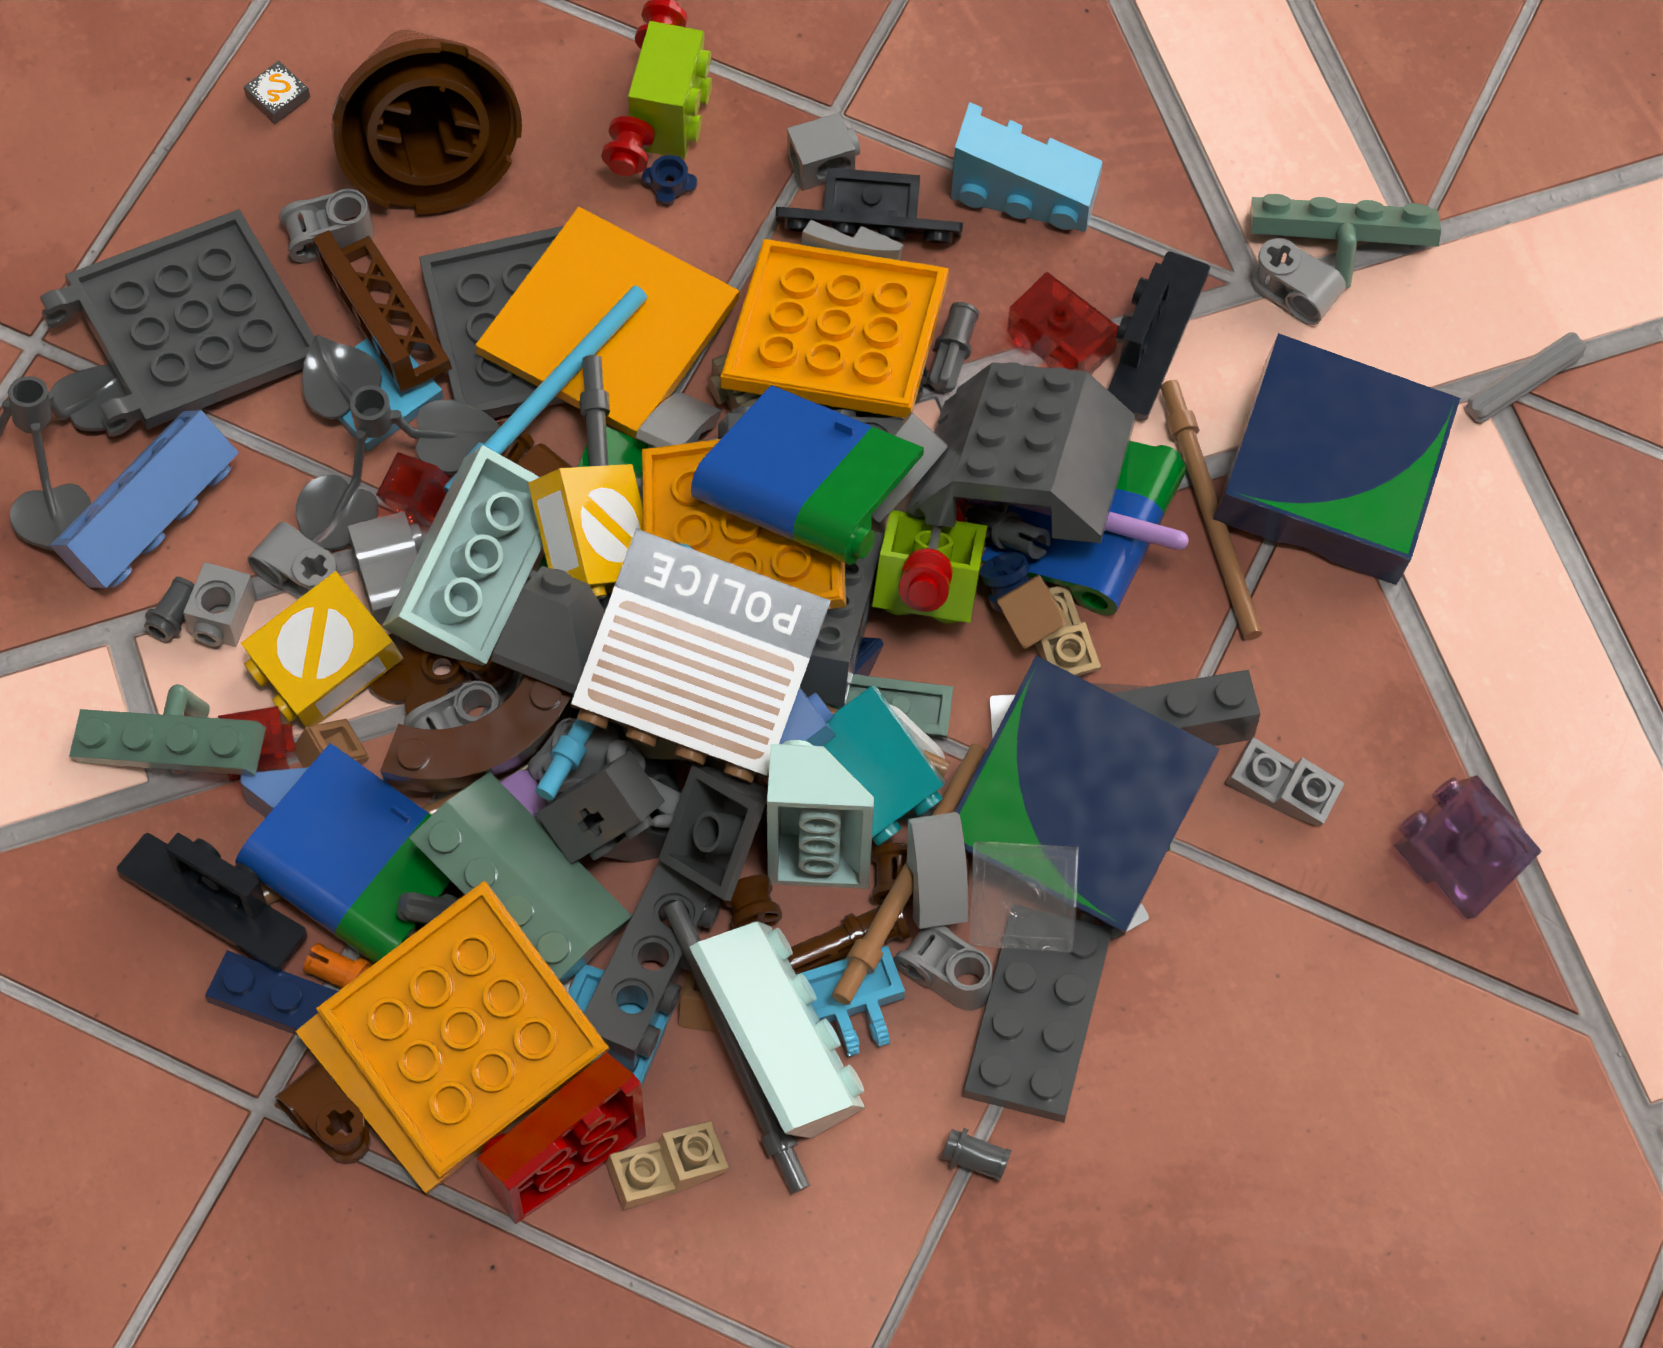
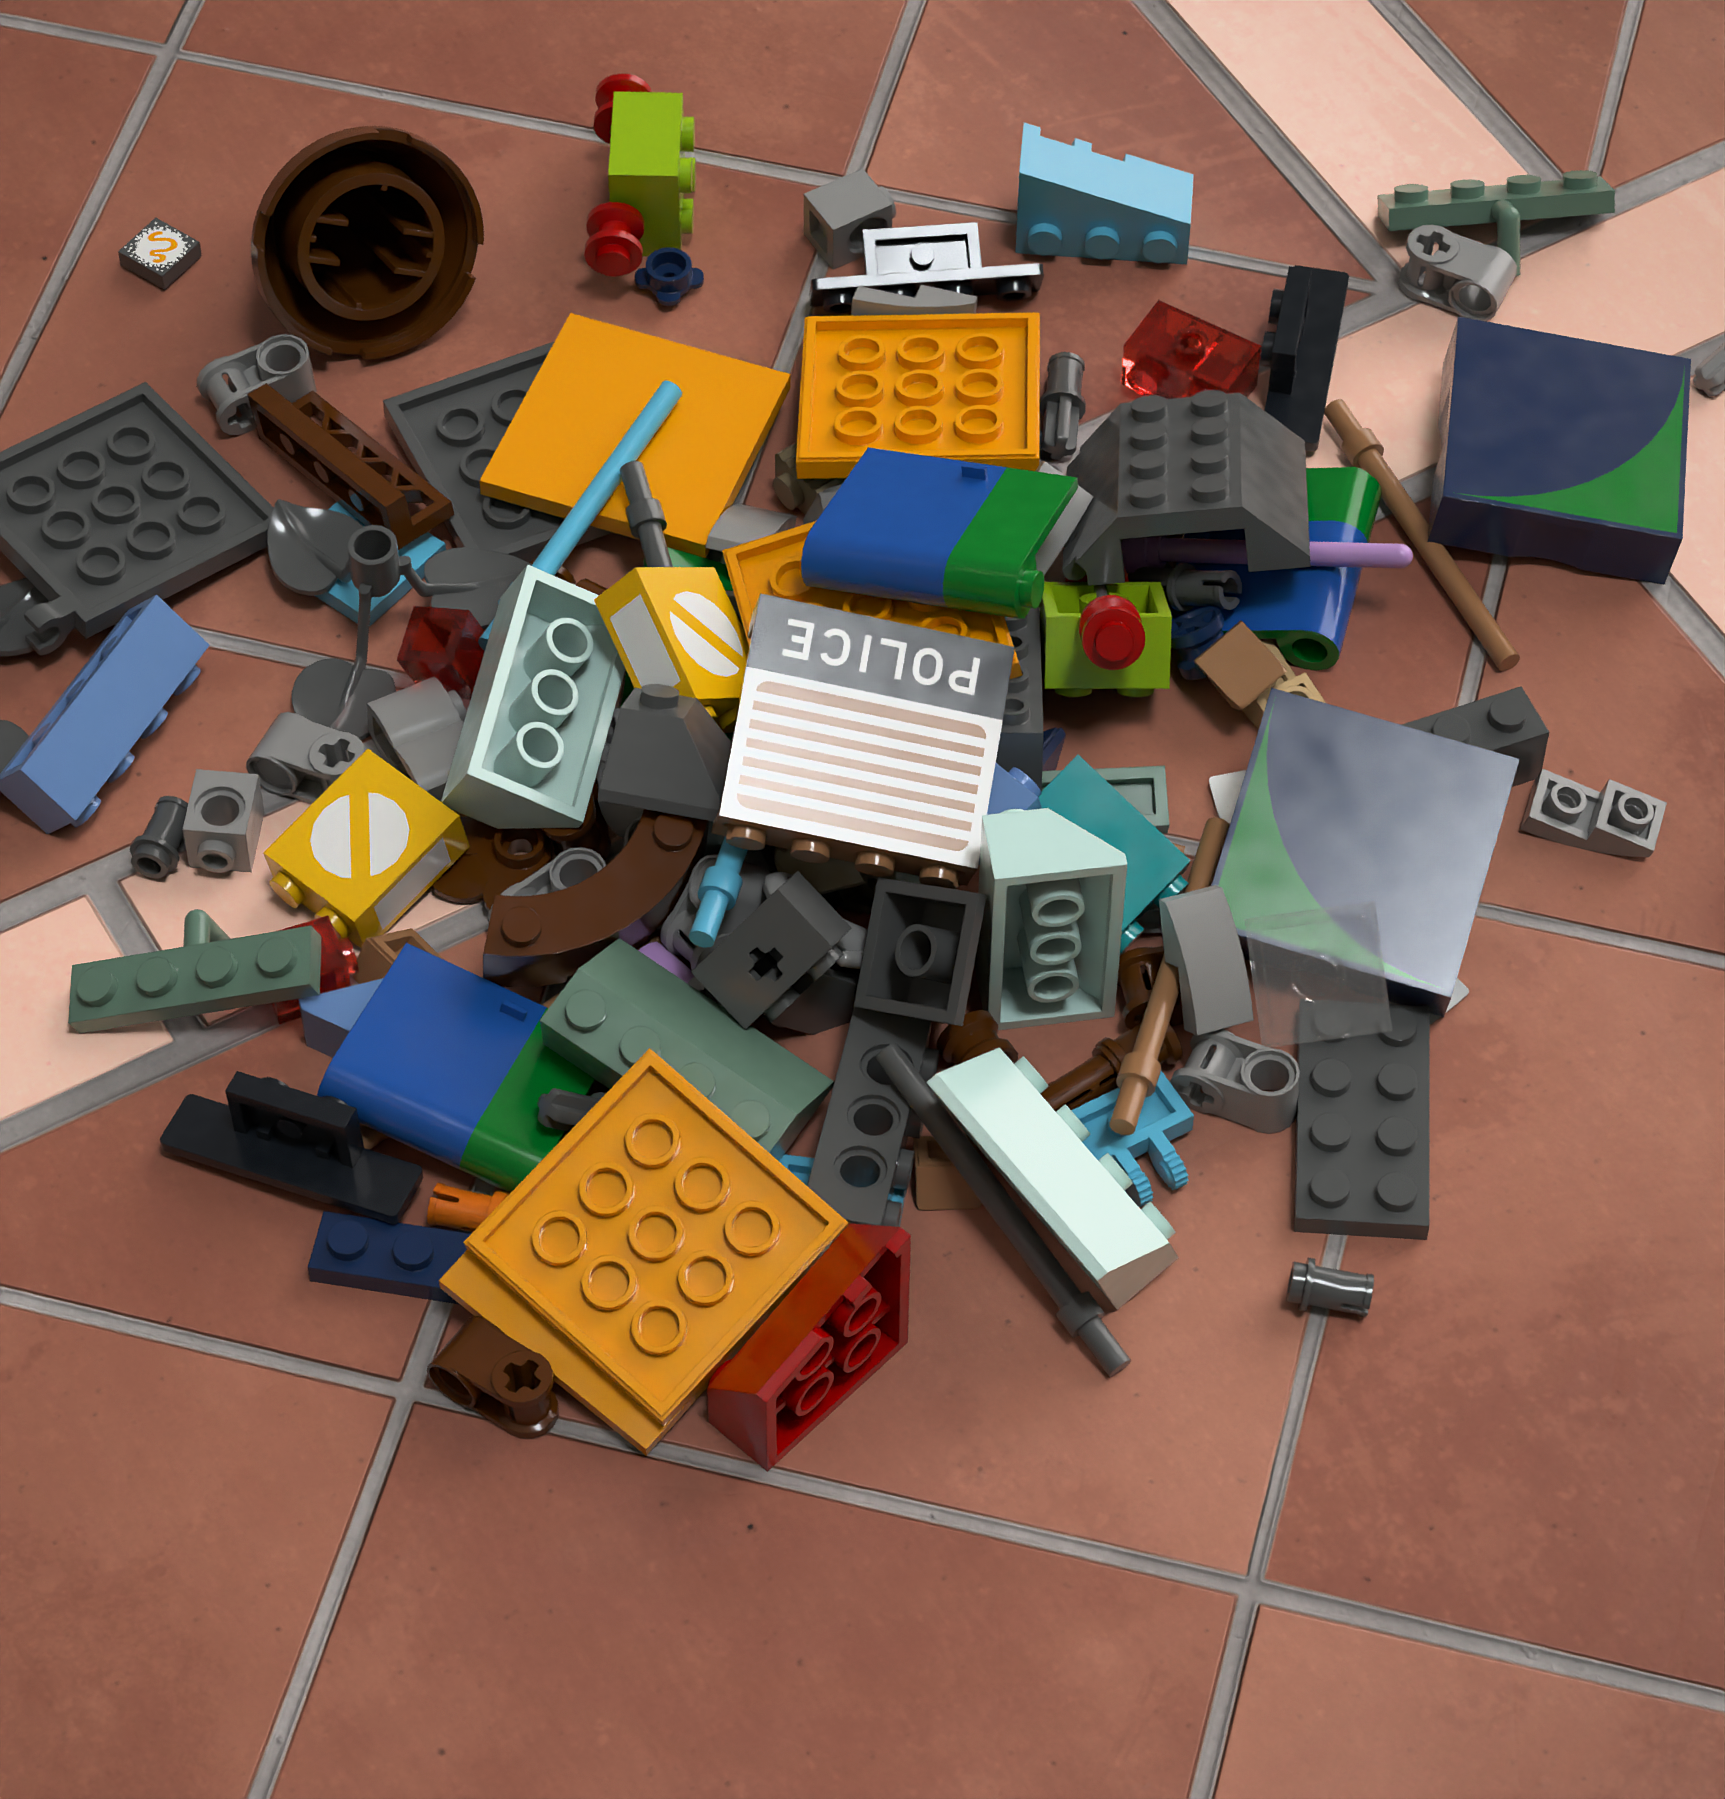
camera: 10 degrees left, 10 degrees down
tan slope [606,1121,729,1210] -> none

